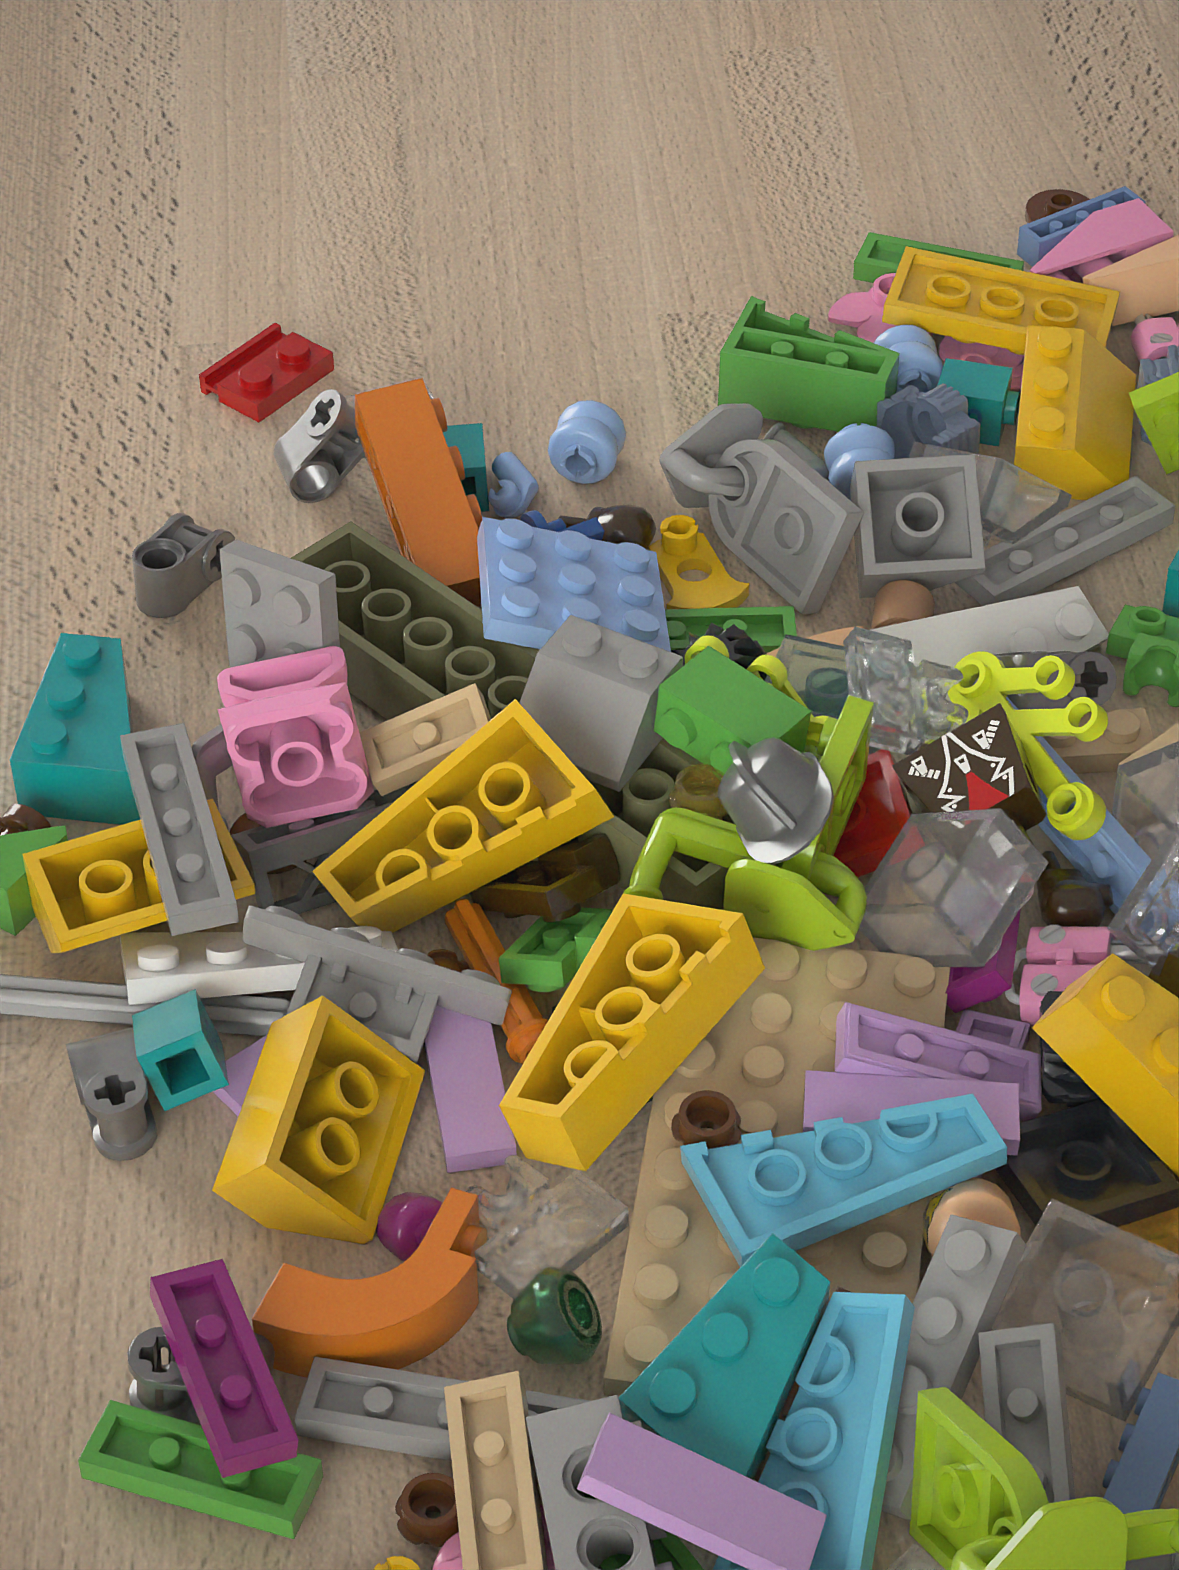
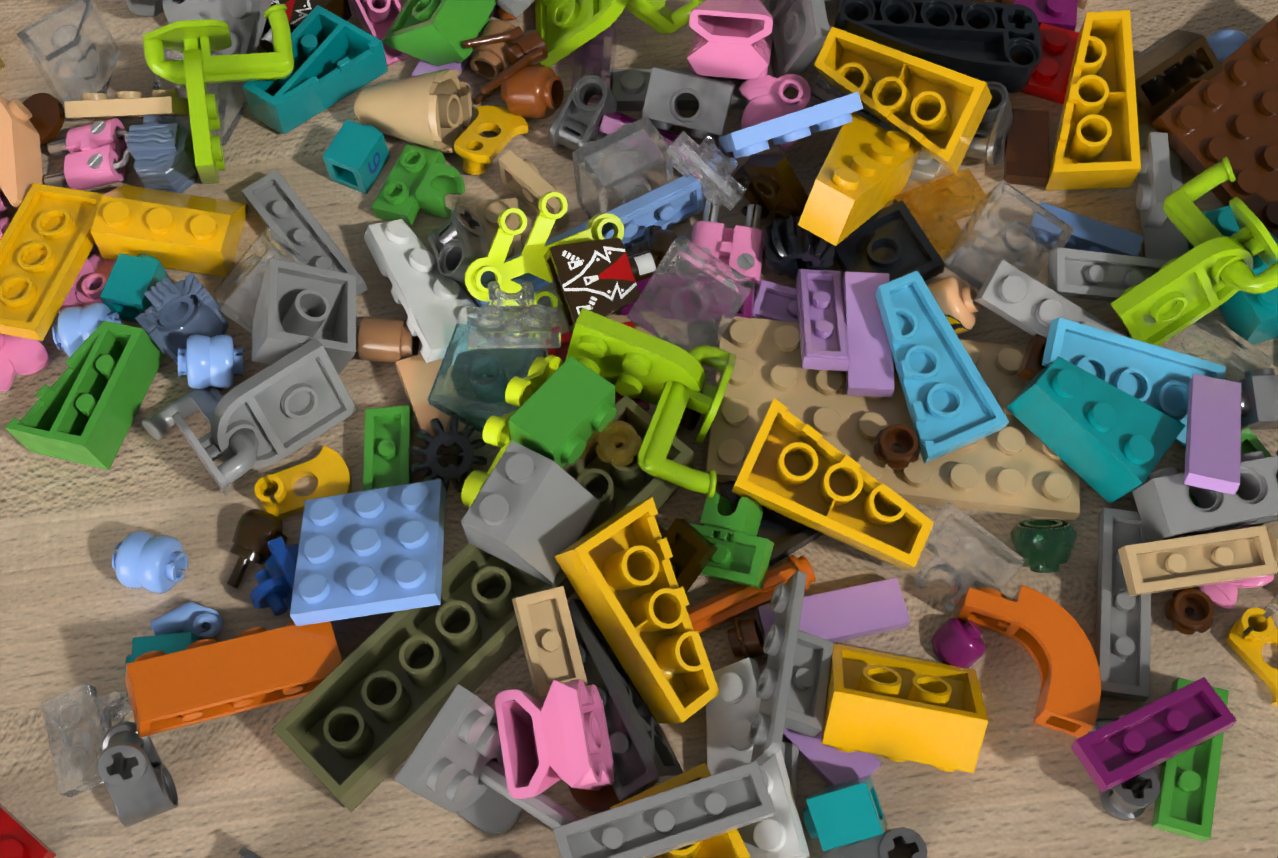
camera: 90 degrees left, 20 degrees up
dark grey piece [718,737,834,865] -> none

